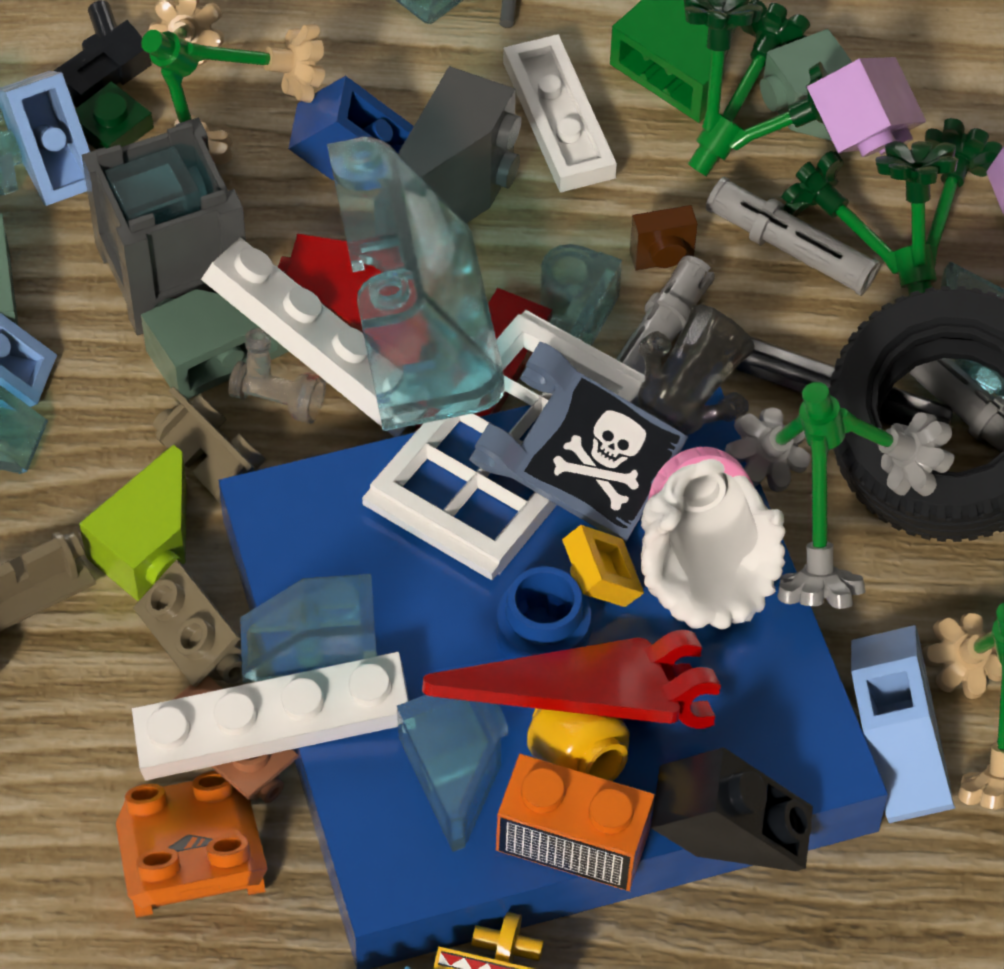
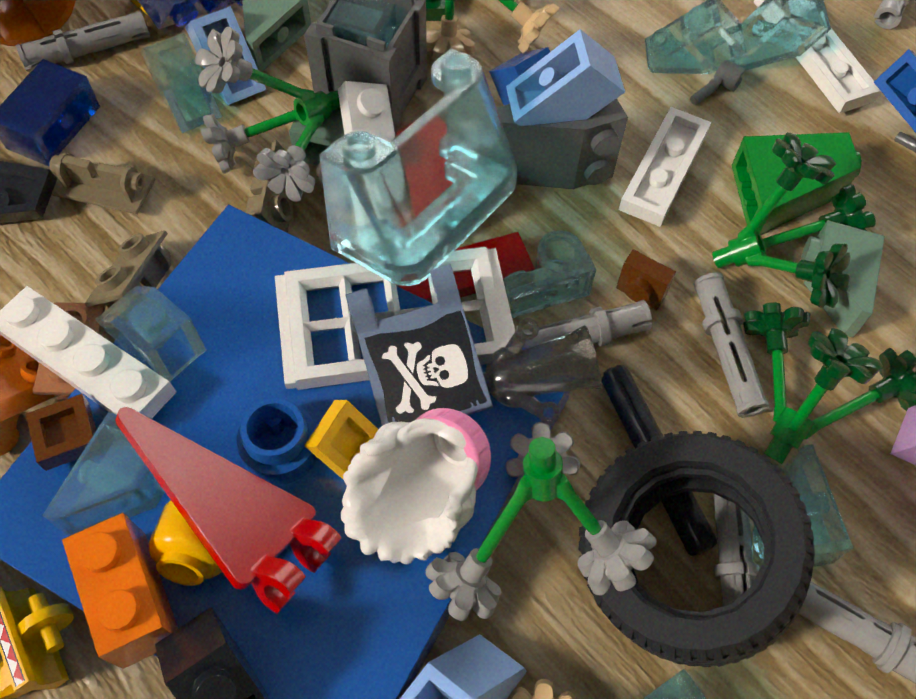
camera: 45 degrees right, 5 degrees up
lime slope [79,444,187,601] -> none
lavender brick [807,57,926,157] -> none
none -> reddish brown plate [26,394,102,471]
none -> light grey plant [195,27,340,202]
none -> light blue slope [506,29,625,126]

